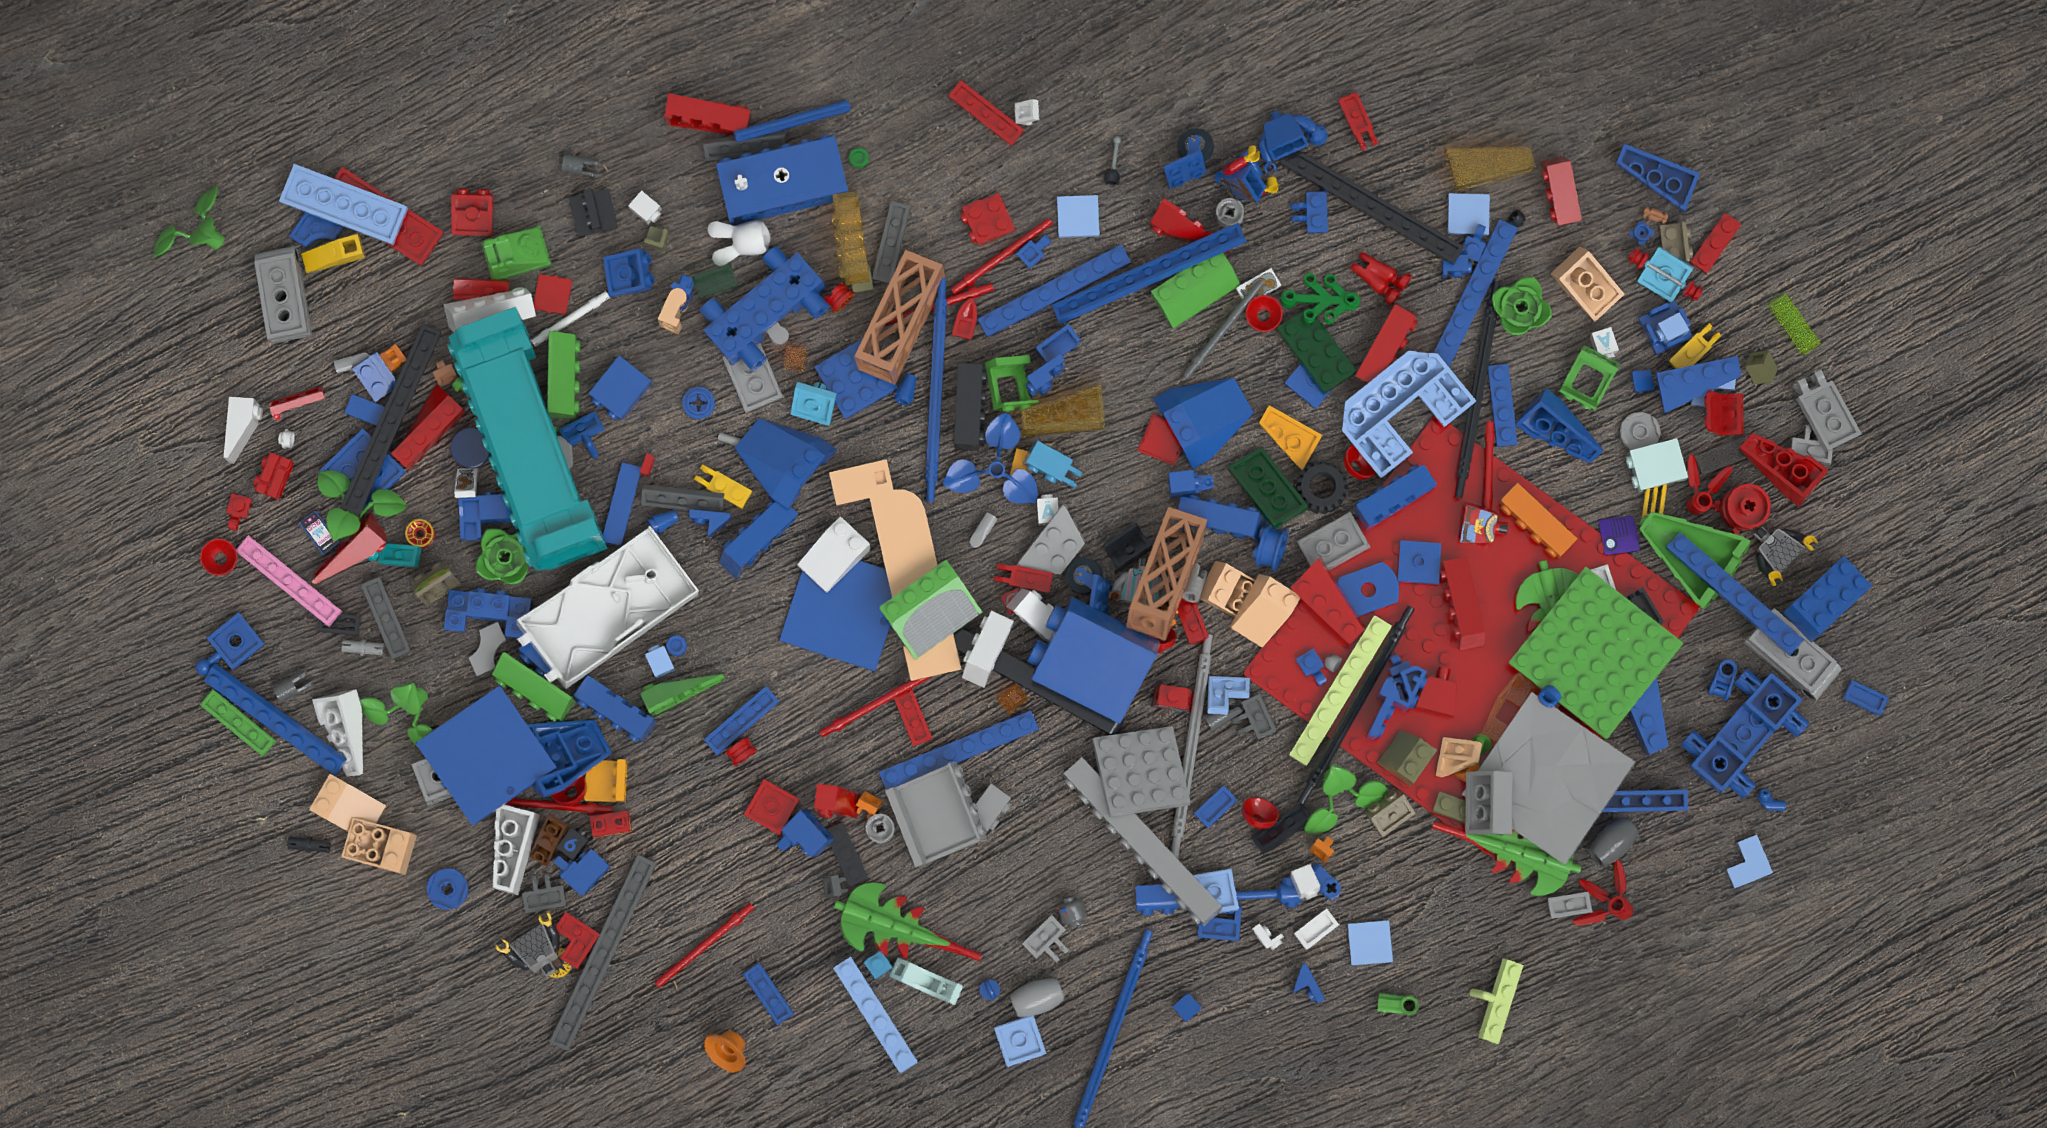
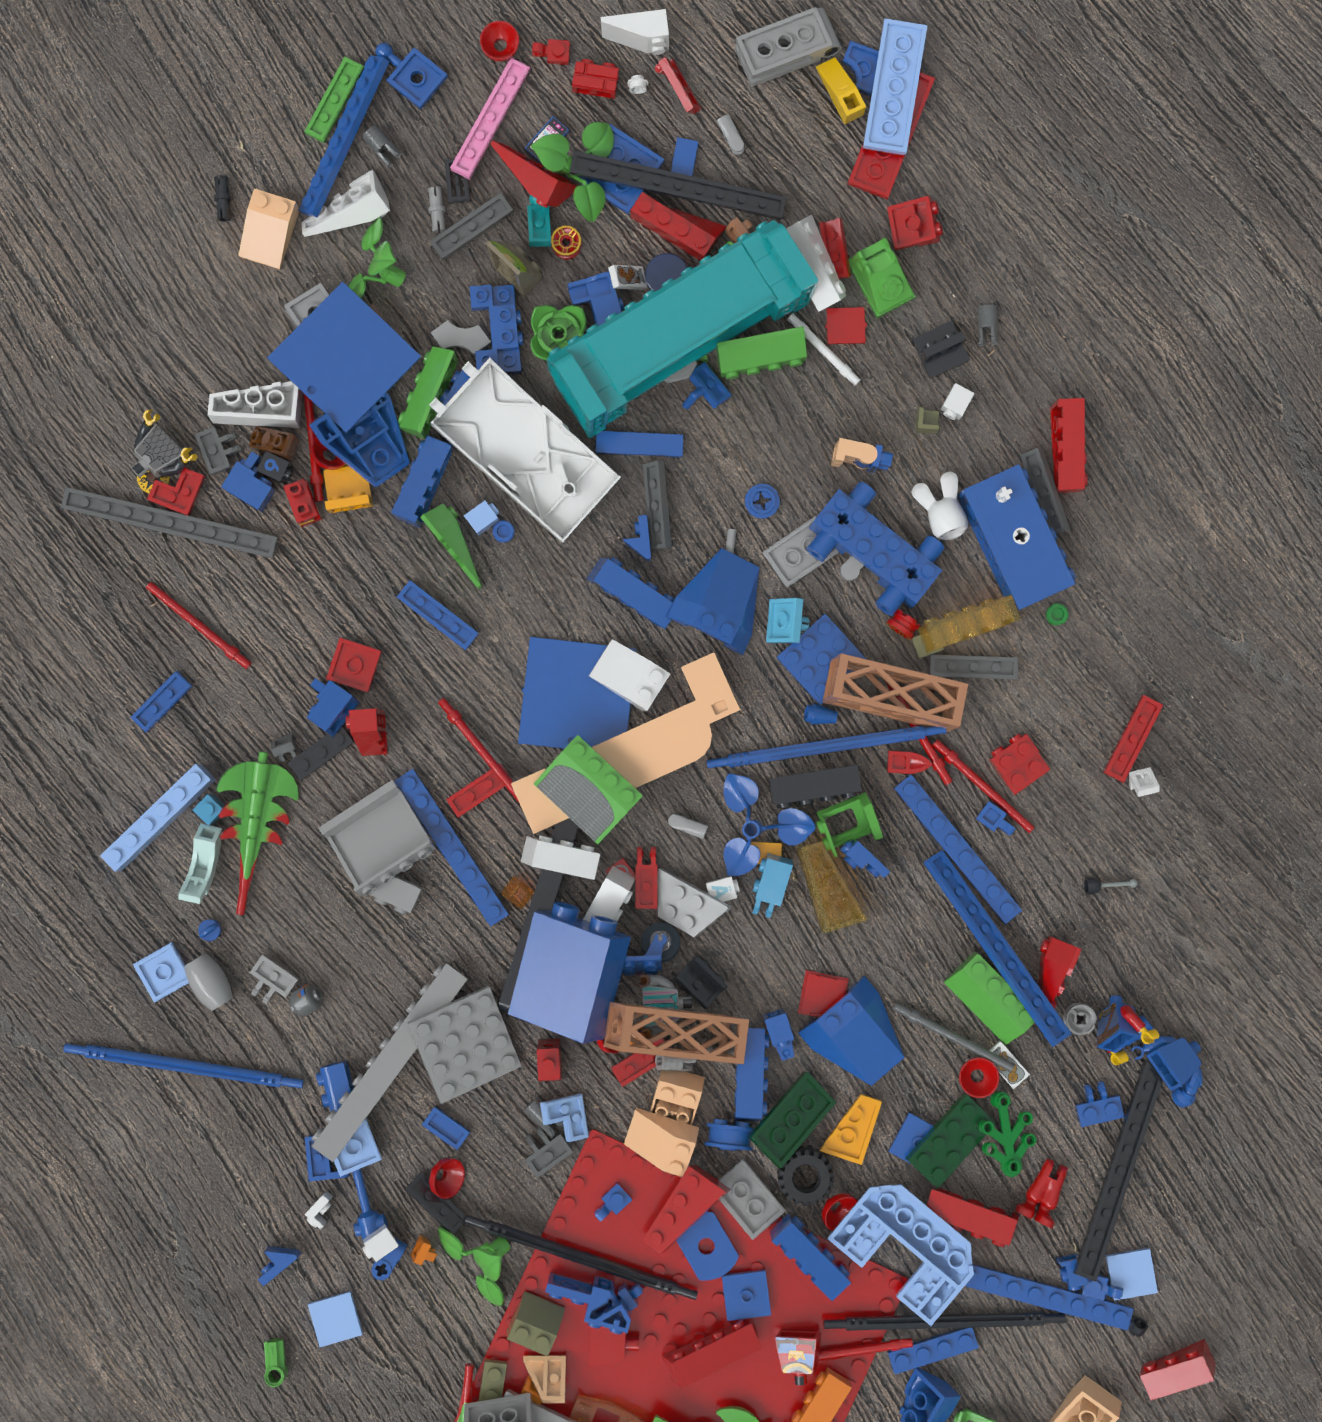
camera: 80 degrees right, 5 degrees up
light nougat slope [341,818,417,875] -> none
plate [352,351,397,402] -> none
orange tile [379,344,406,373] -> none
blue plate [427,868,469,910] -> none
blue brick [588,356,653,421] -> none
blue plate [603,249,655,298] -> none
red tile [640,453,655,477] -> none
blue cone [647,510,679,534] -> none
clear green panel [692,263,738,299] -> none
yellow hinge [693,465,752,509] -> none
orange hat [704,1031,746,1073] -> none
red wheel [725,737,758,767] -> none
blue axle [734,100,850,143] -> none
clear orange brick [784,345,808,372] -> none
orange tile [856,791,883,819] -> none
light grey wheel [866,814,895,844] -> none
blue panel [1036,324,1081,364] -> none
light blue tile [1057,195,1099,238] -> none
blue plate [1163,128,1214,189] -> none
light grey axle [1171,634,1213,858] -> none
blue slope [1173,993,1202,1022] -> none
yellowish green plate [1289,615,1392,766] -> none
white tile [1294,909,1339,950] -> none
light grey hinge [1324,654,1342,673] -> none
red hinge [1338,92,1378,151] -> none
dark tan bracket [1364,789,1416,837] -> none
clear yellow wedge [1444,147,1535,191] -> none
bright green plate [1472,734,1492,757] -> none
bright green brick [1492,277,1552,335] -> none

